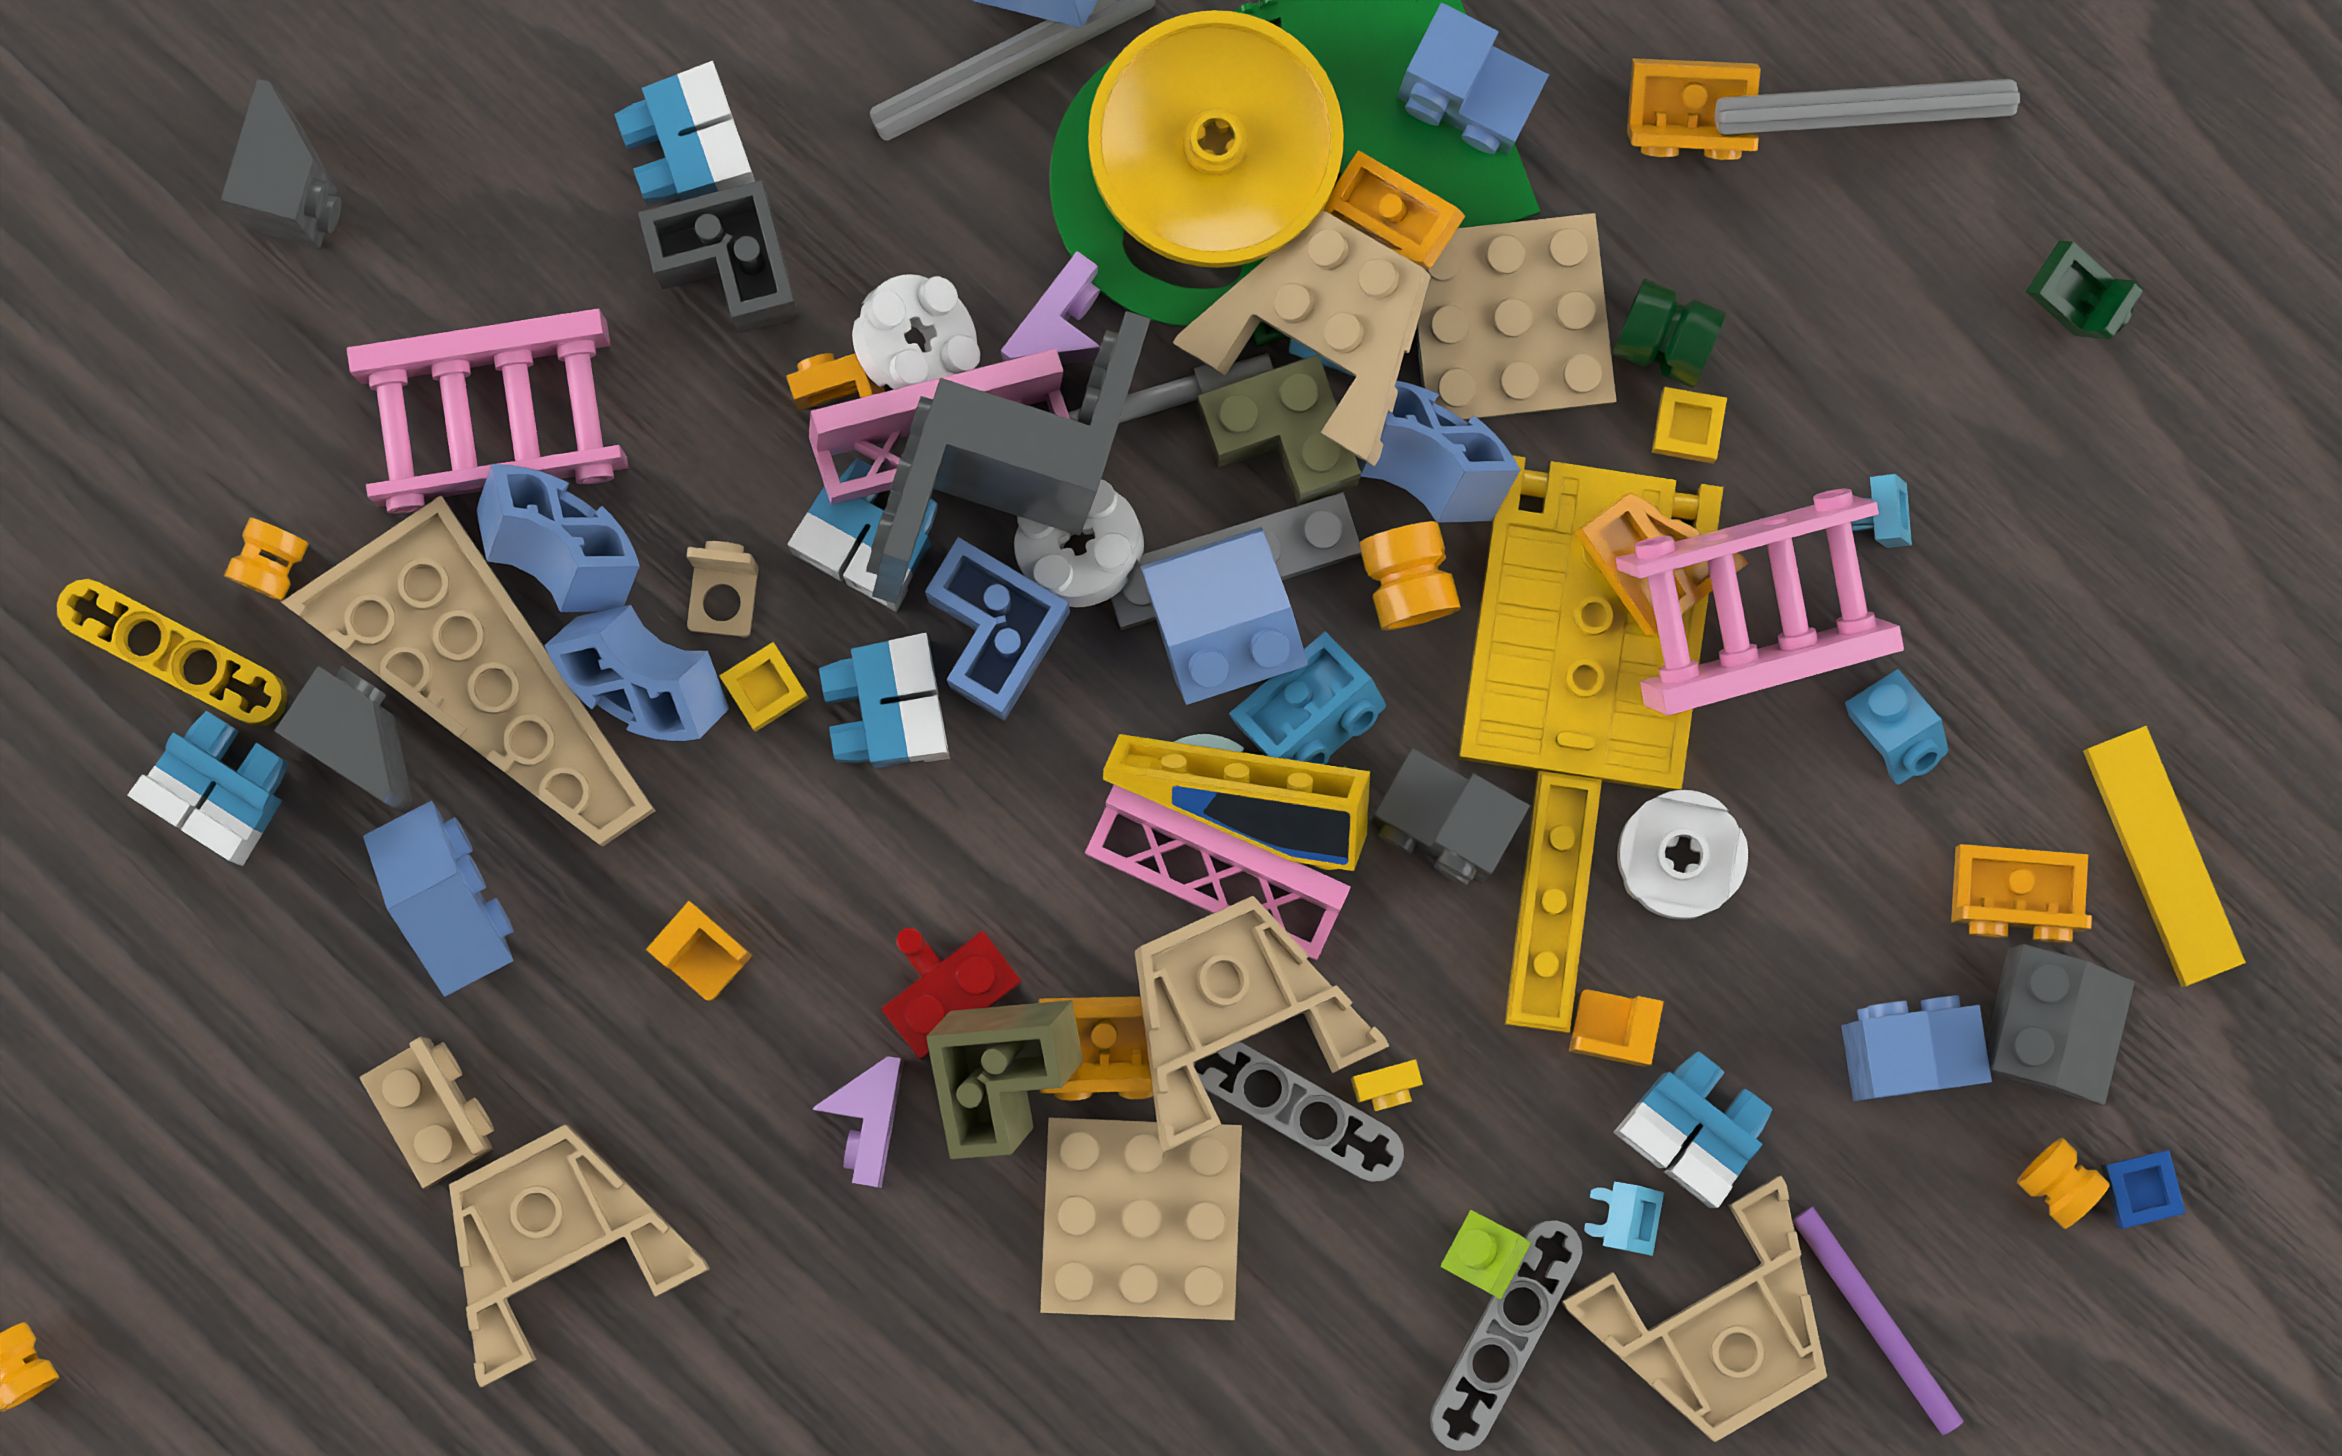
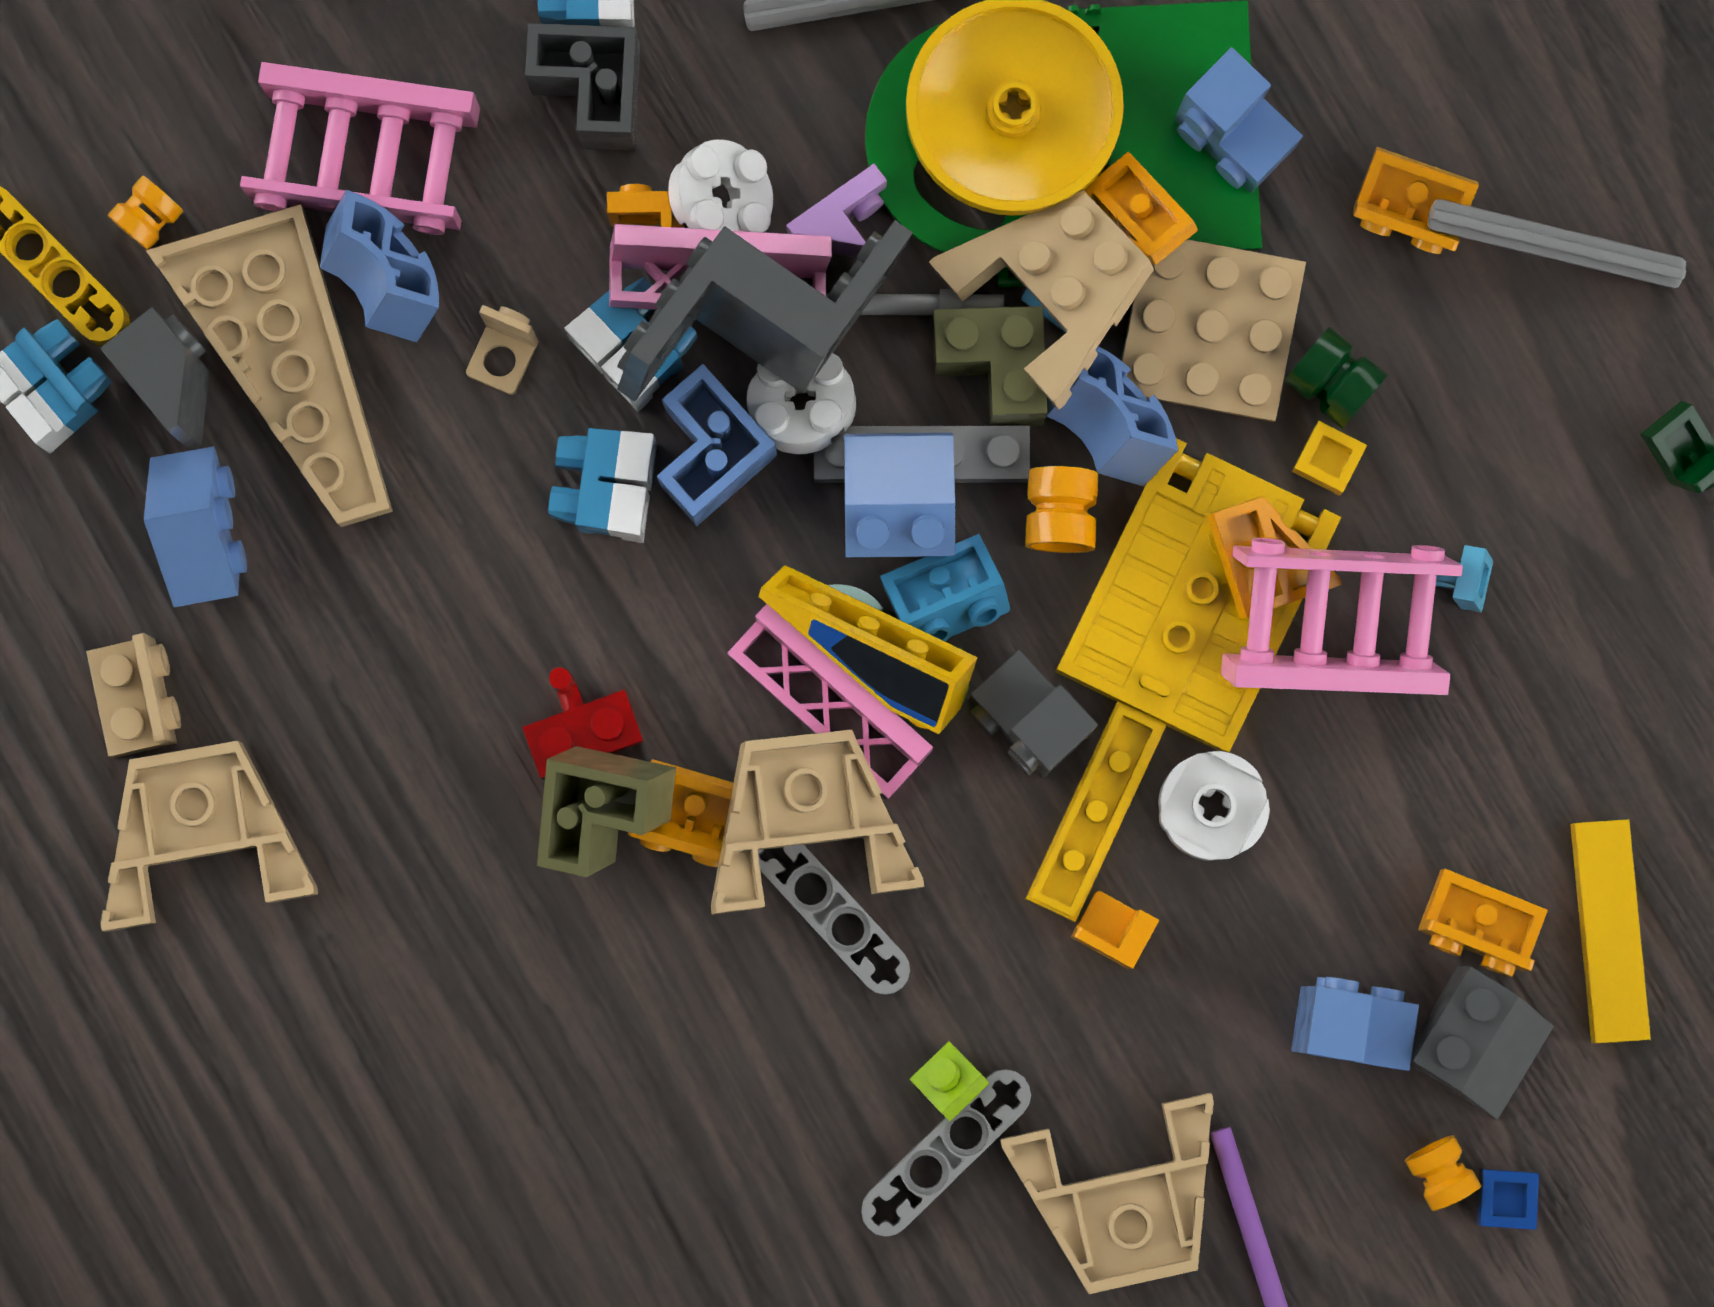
camera: 20 degrees right, 0 degrees up
medium blue brick [544,605,729,741] -> none
light orange panel [646,901,753,1001] -> none
yellow plate [719,642,809,732] -> none
lavender slope [813,1056,904,1188] -> none
tan plate [1040,1118,1242,1320] -> none
yellow plate [1351,1059,1423,1111] -> none
medium azure tile [1584,1181,1664,1256] -> none
hips [1613,1051,1773,1208] -> none
dark azure bracket [1845,669,1949,785] -> none

